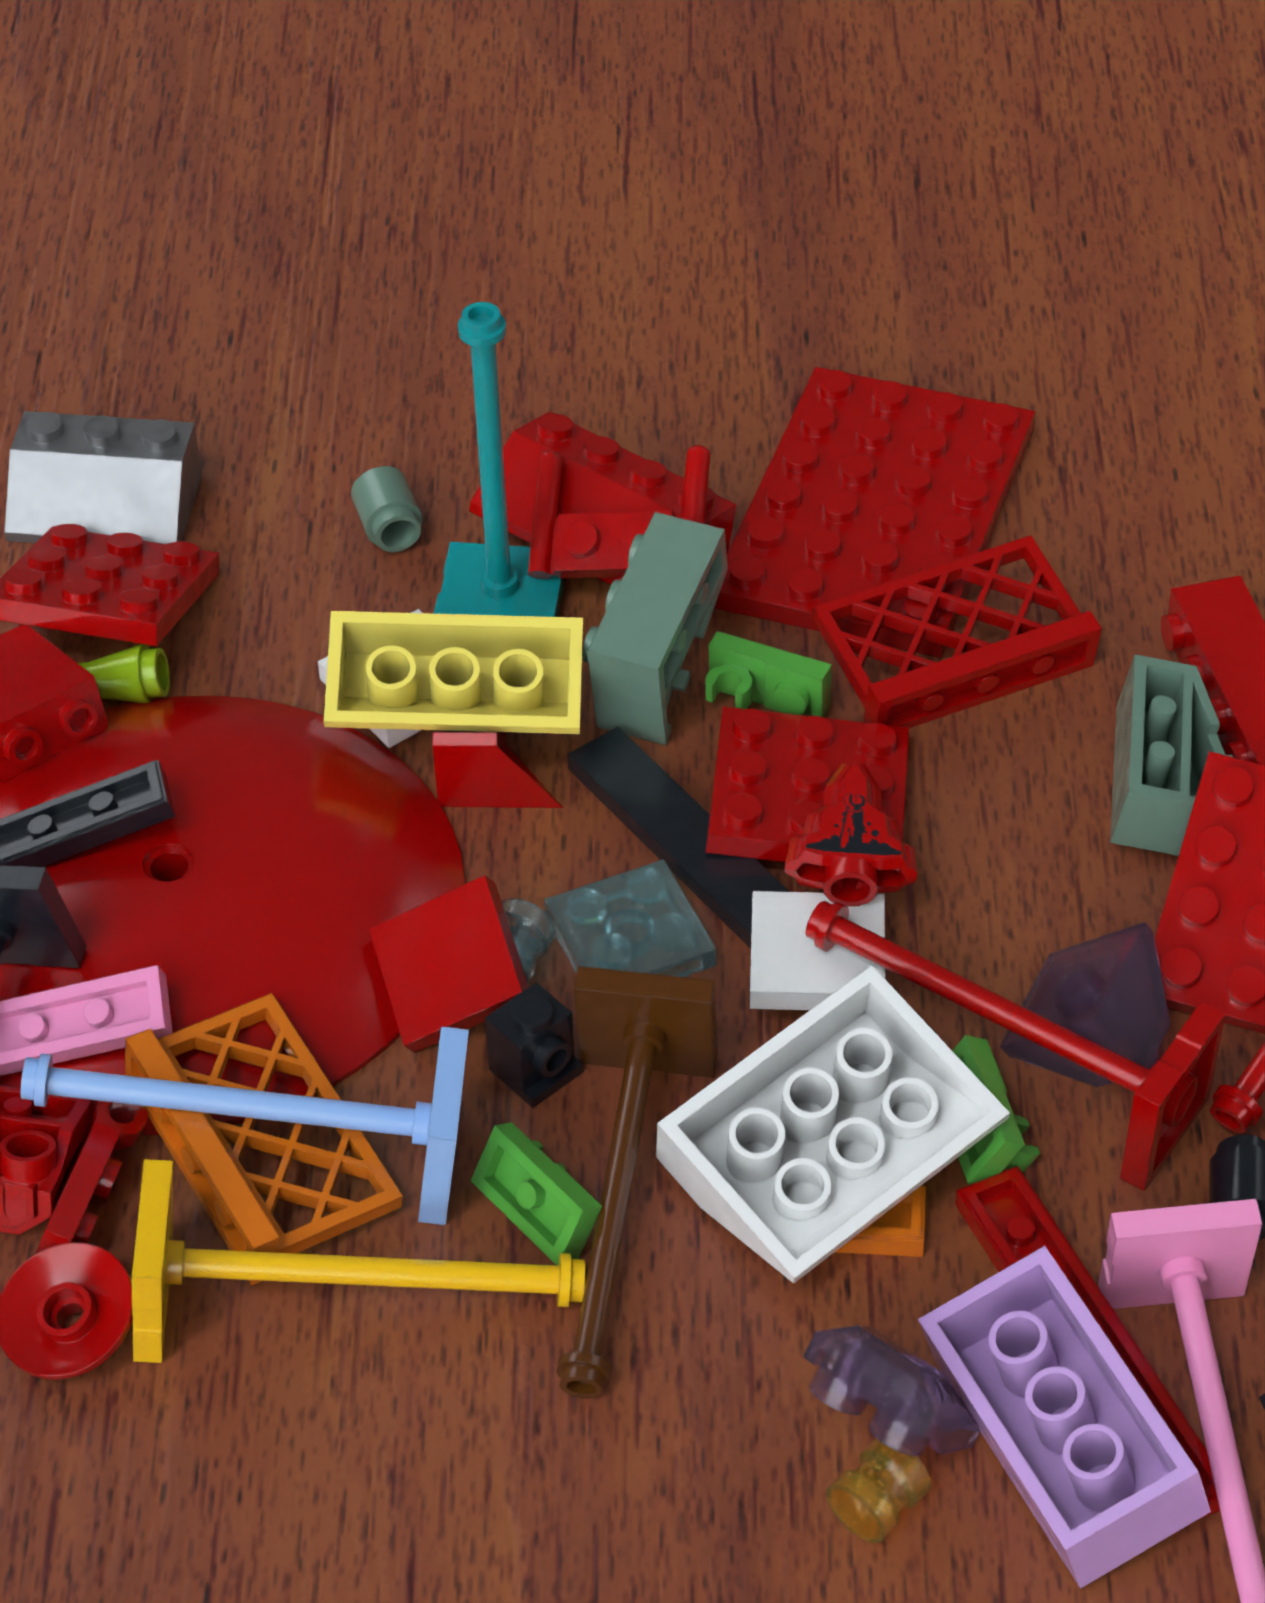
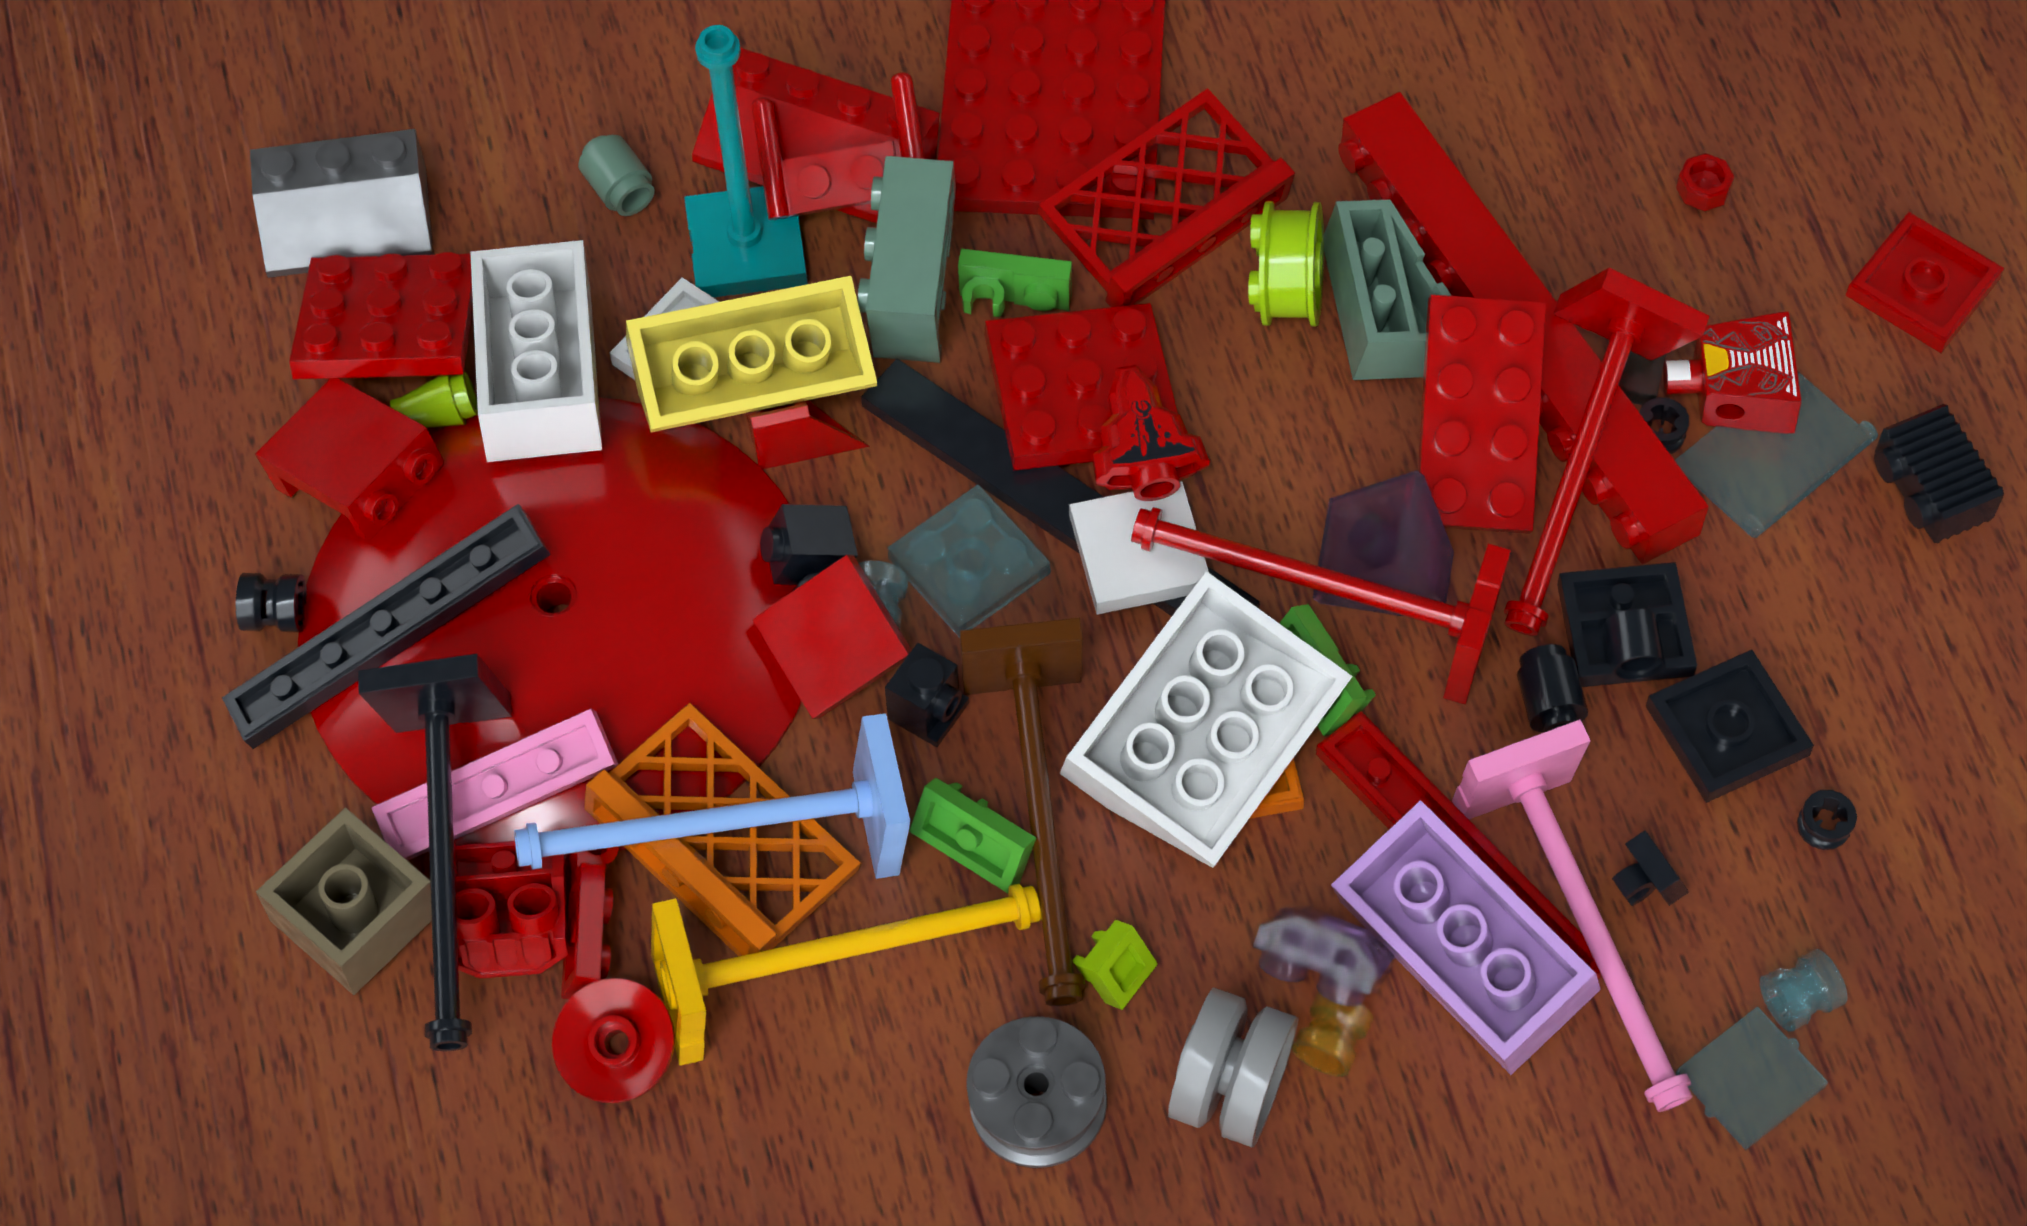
camera: 15 degrees left, 15 degrees up
none -> white brick [470,240,602,462]
none -> black brick [760,504,858,585]
none -> flat silver wheel [967,1017,1107,1168]
none -> lime tile [1072,919,1158,1010]
none -> light grey wheel [1168,987,1299,1147]
none -> lime wheel [1248,201,1324,327]

